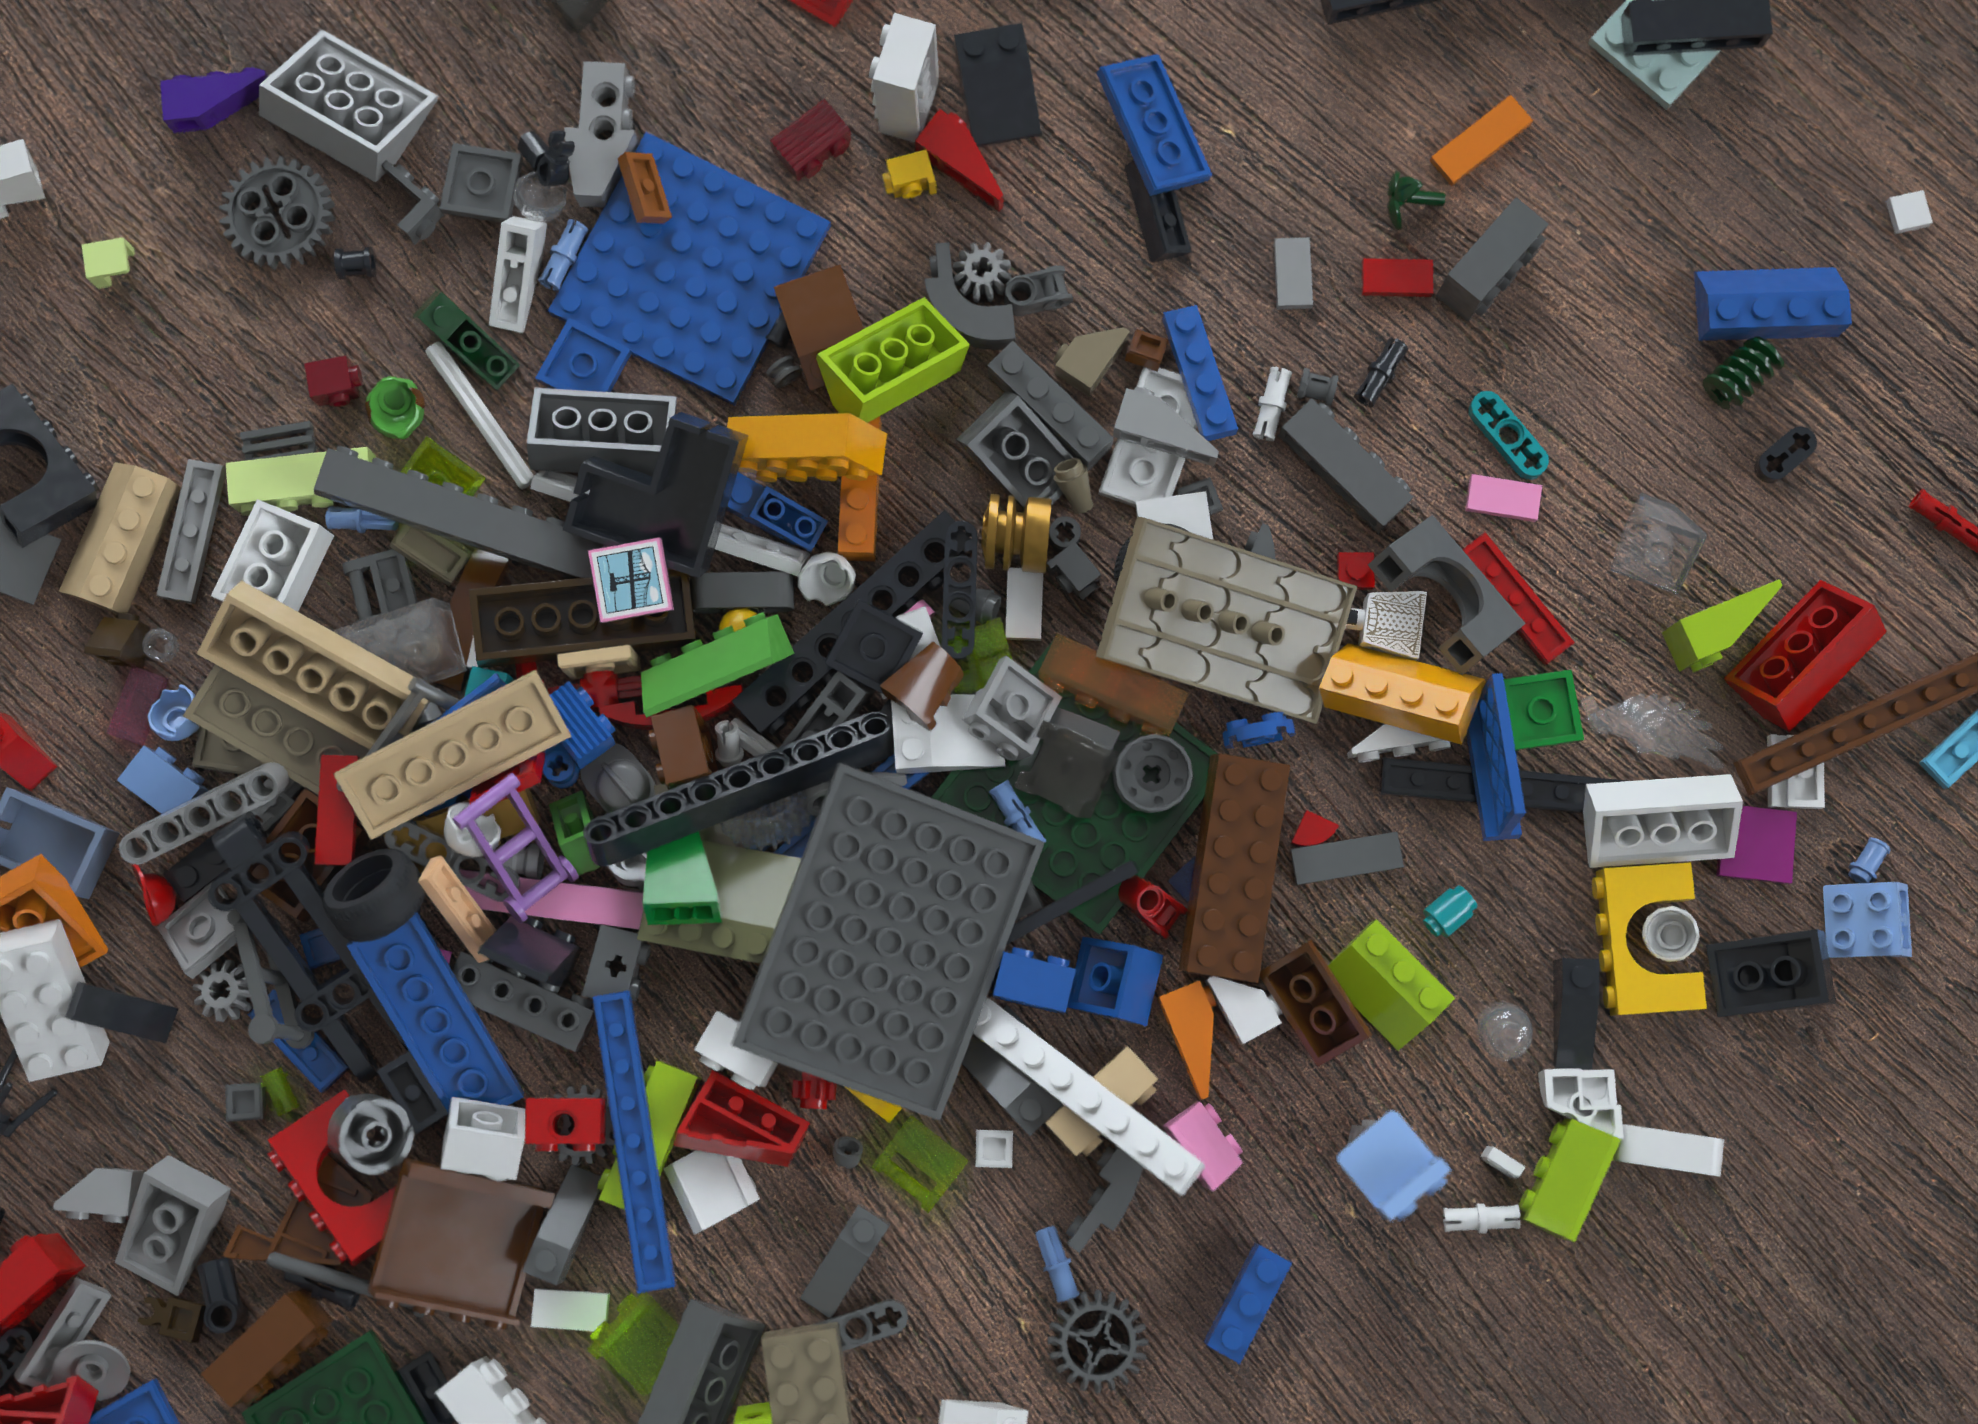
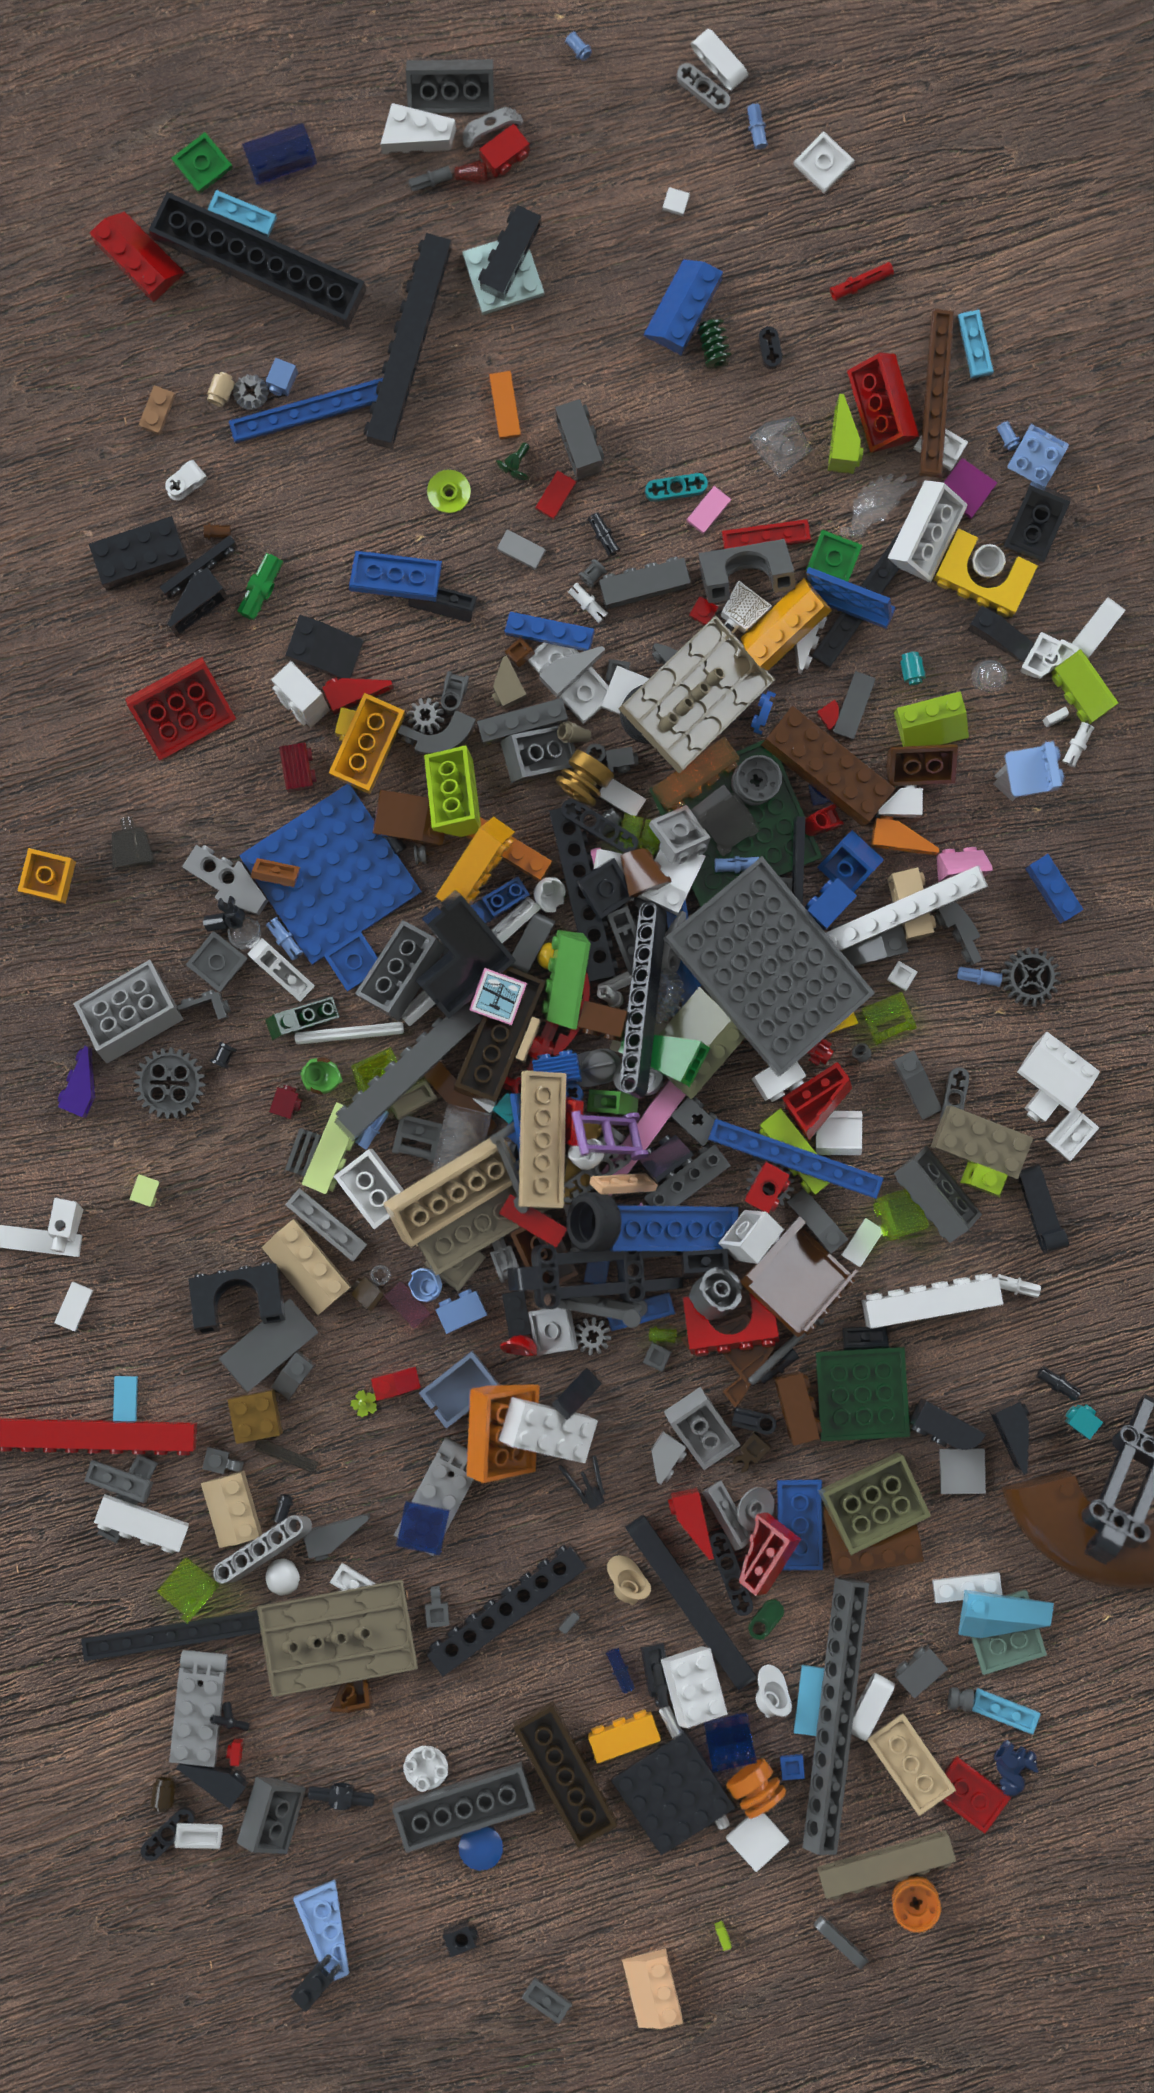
camera: 65 degrees left, 5 degrees up
light grey beam [119,762,289,865] -> none
none -> light orange slope [329,693,405,794]
none -> lime dish [427,470,471,513]

